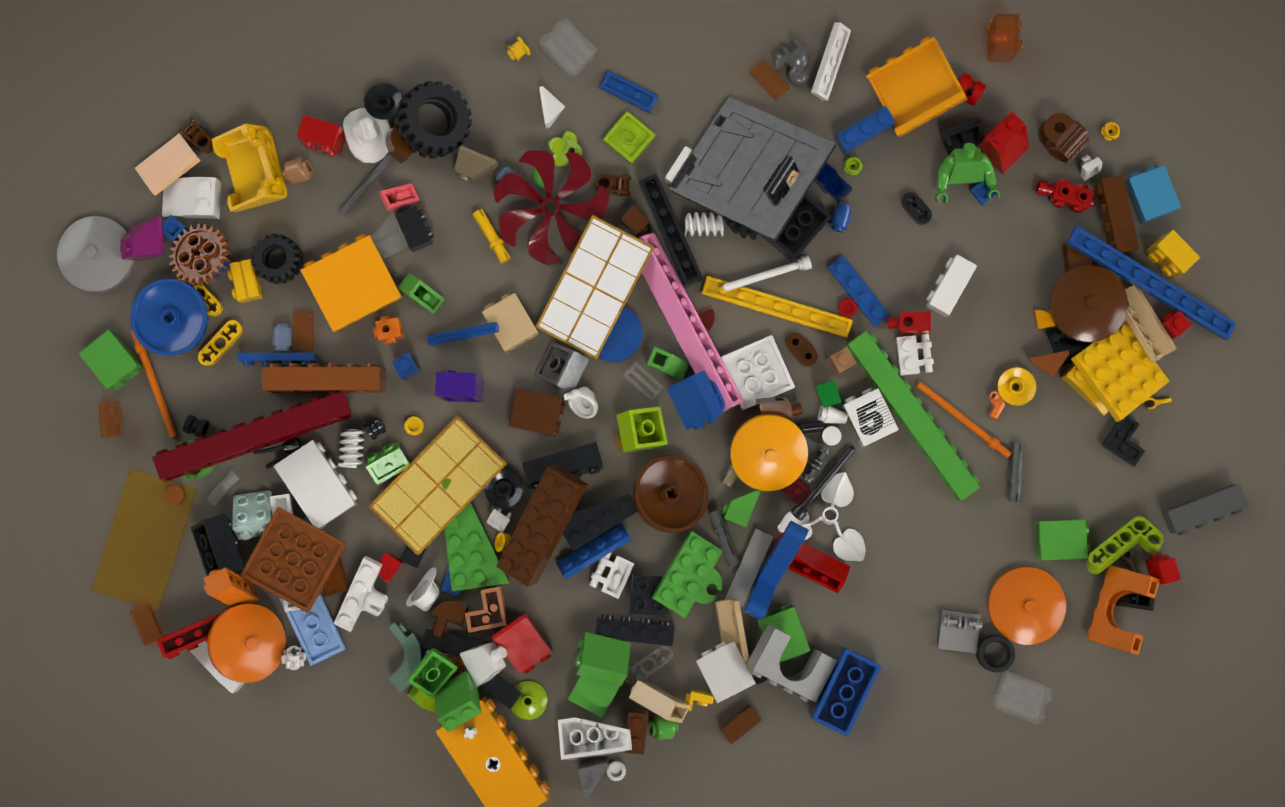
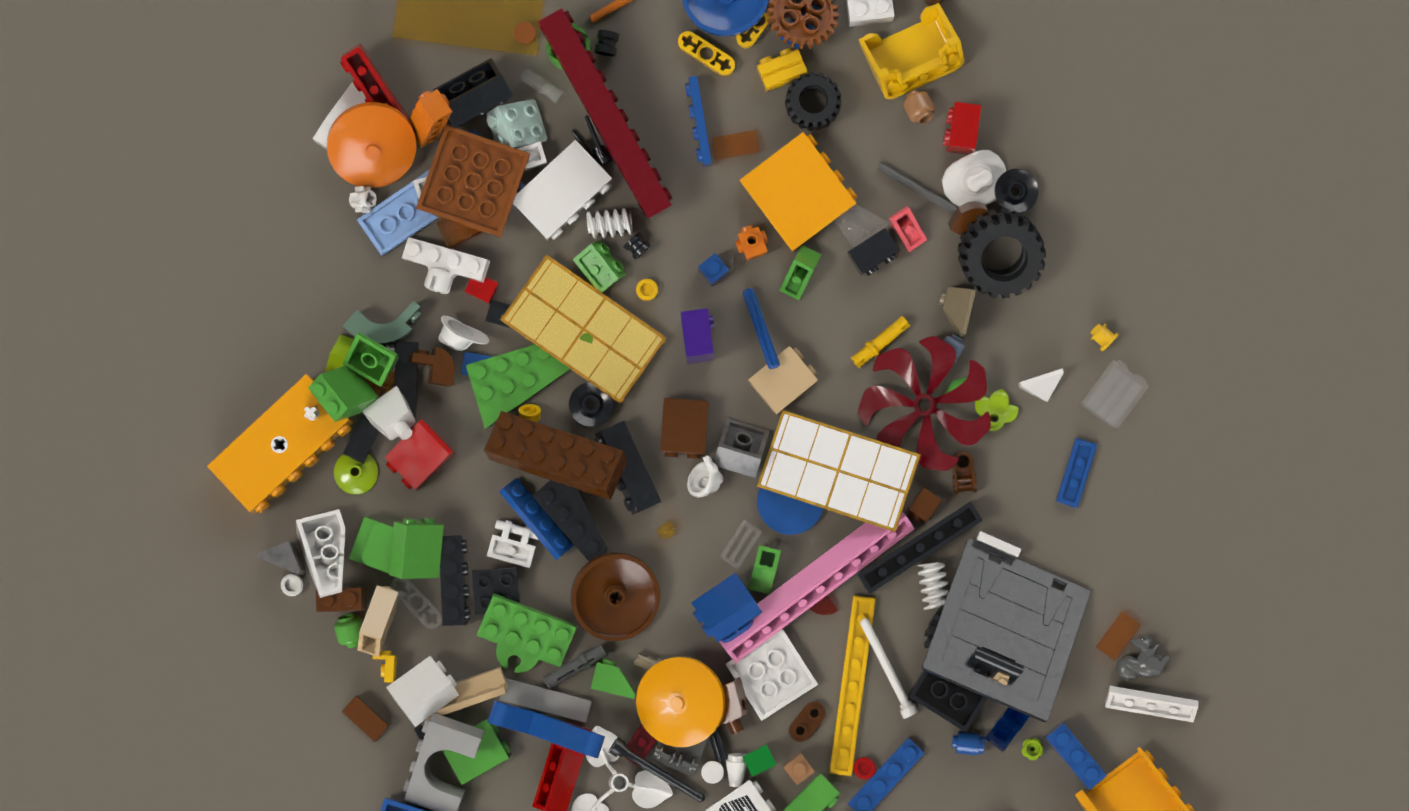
camera: 80 degrees right, 0 degrees up
clear orange tile [129,602,163,646] -> none
dark orange brick [262,363,386,393] -> none
sand blue brick [272,324,292,352] -> none
nougat brick [465,586,509,633] -> none
white tile [486,508,511,533] -> none
lime tile [603,111,656,164] -> none
lime brick [616,406,668,452] -> none

